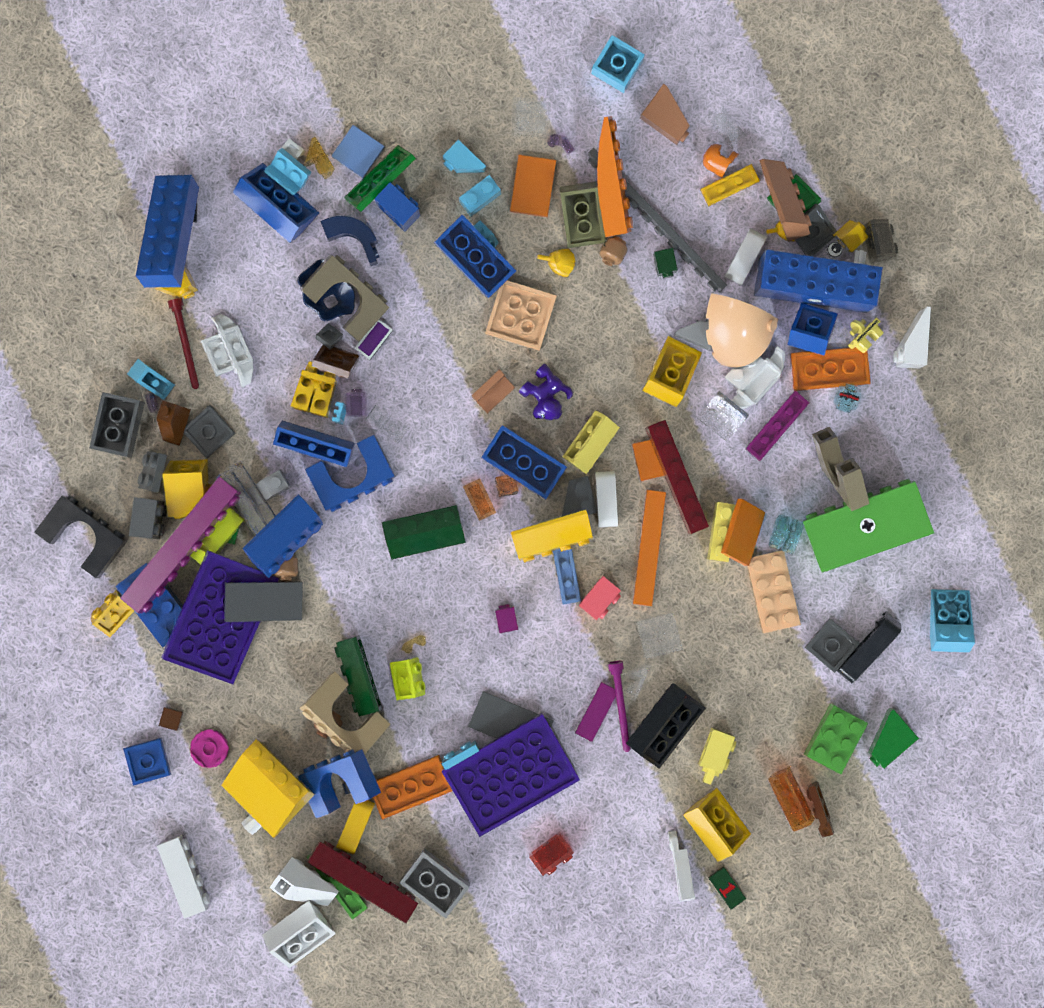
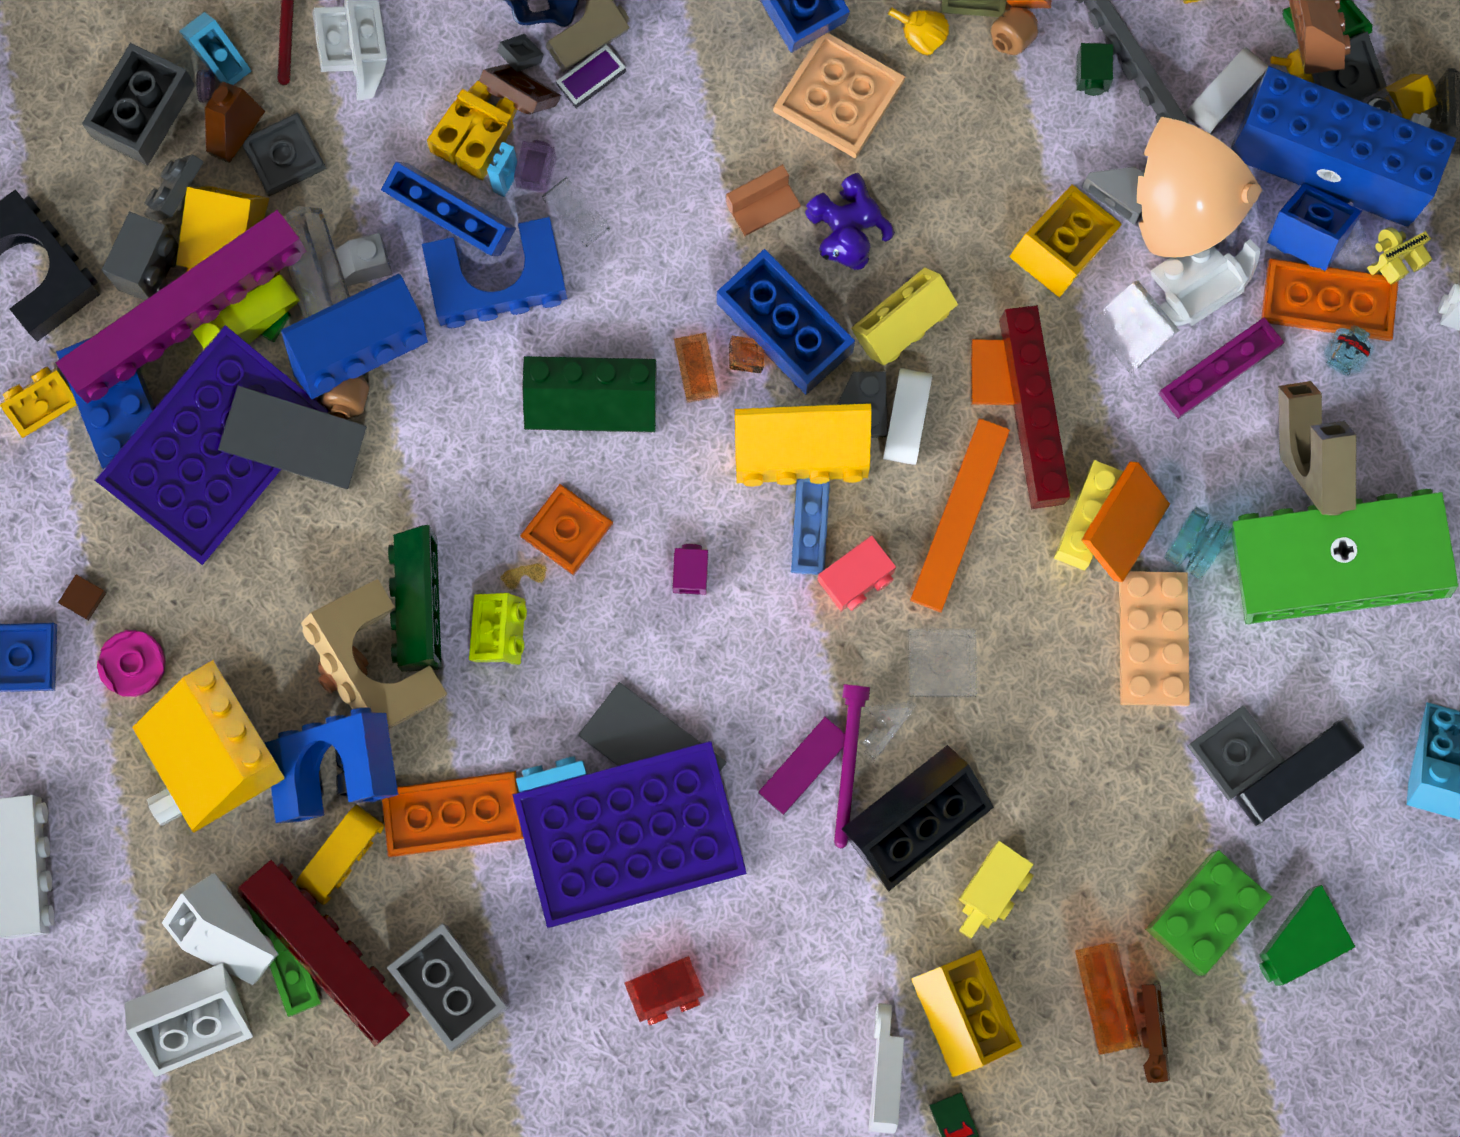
camera: 15 degrees right, 10 degrees down
none -> orange tile [520,484,613,576]

